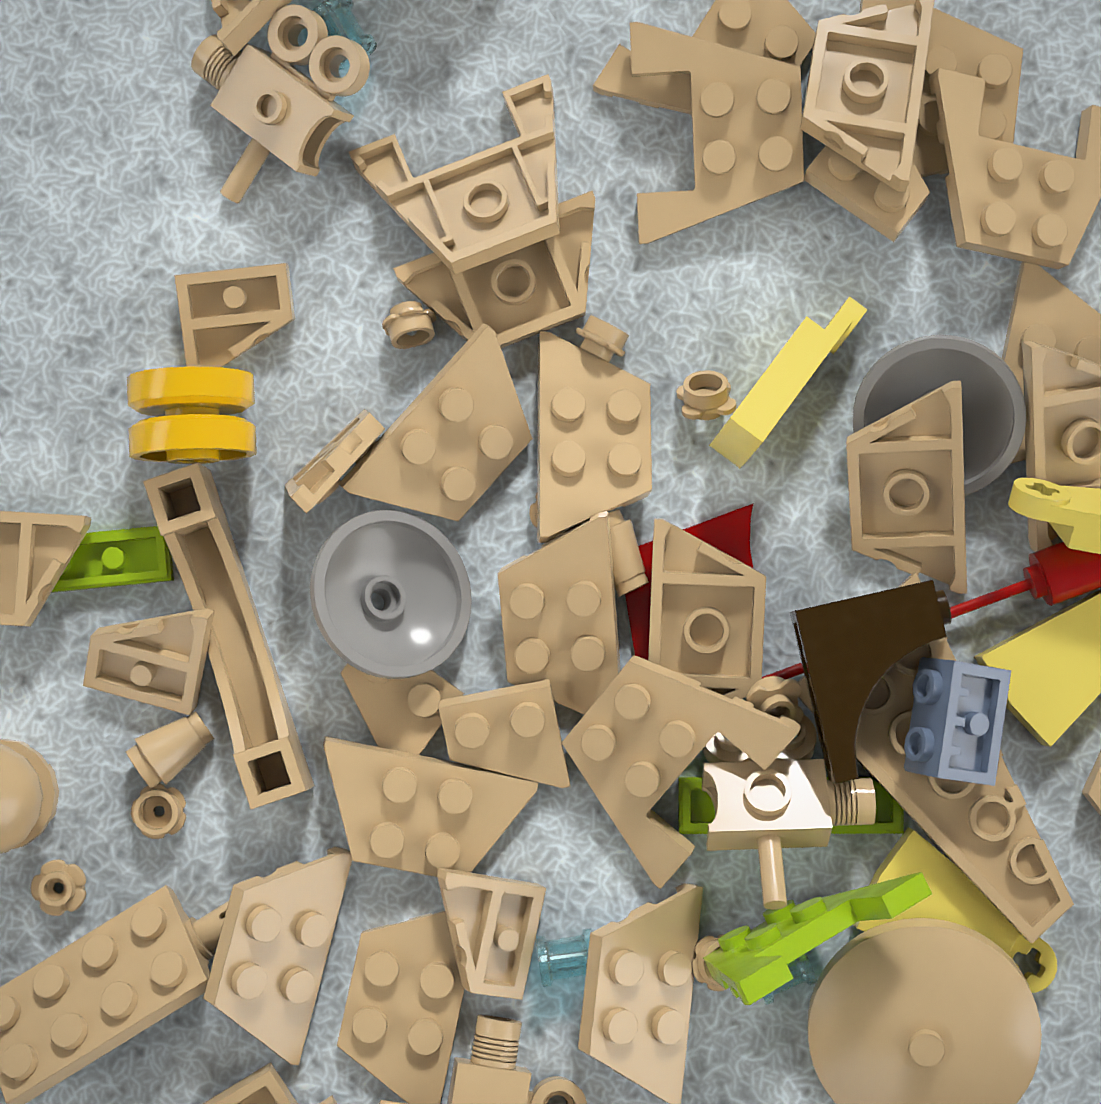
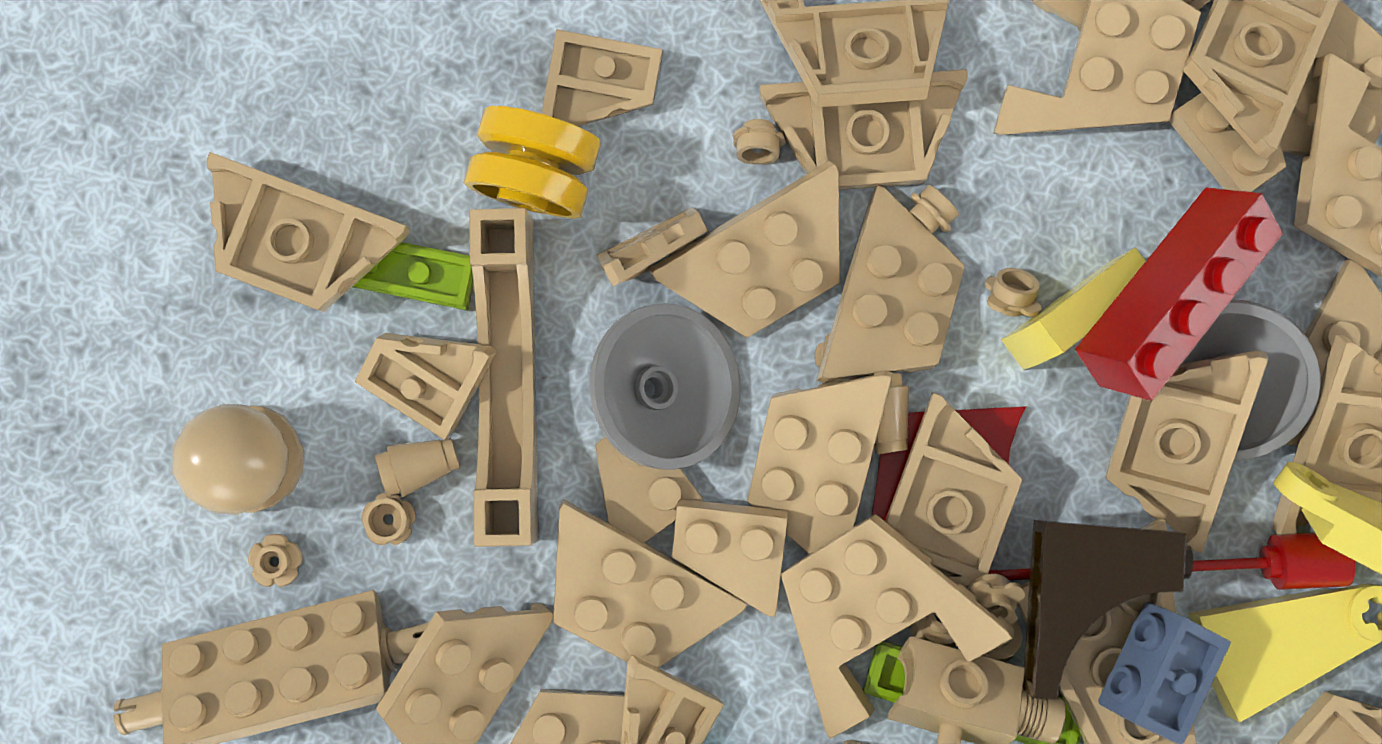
camera: 25 degrees right, 0 degrees up
none -> red brick [1075,187,1283,401]

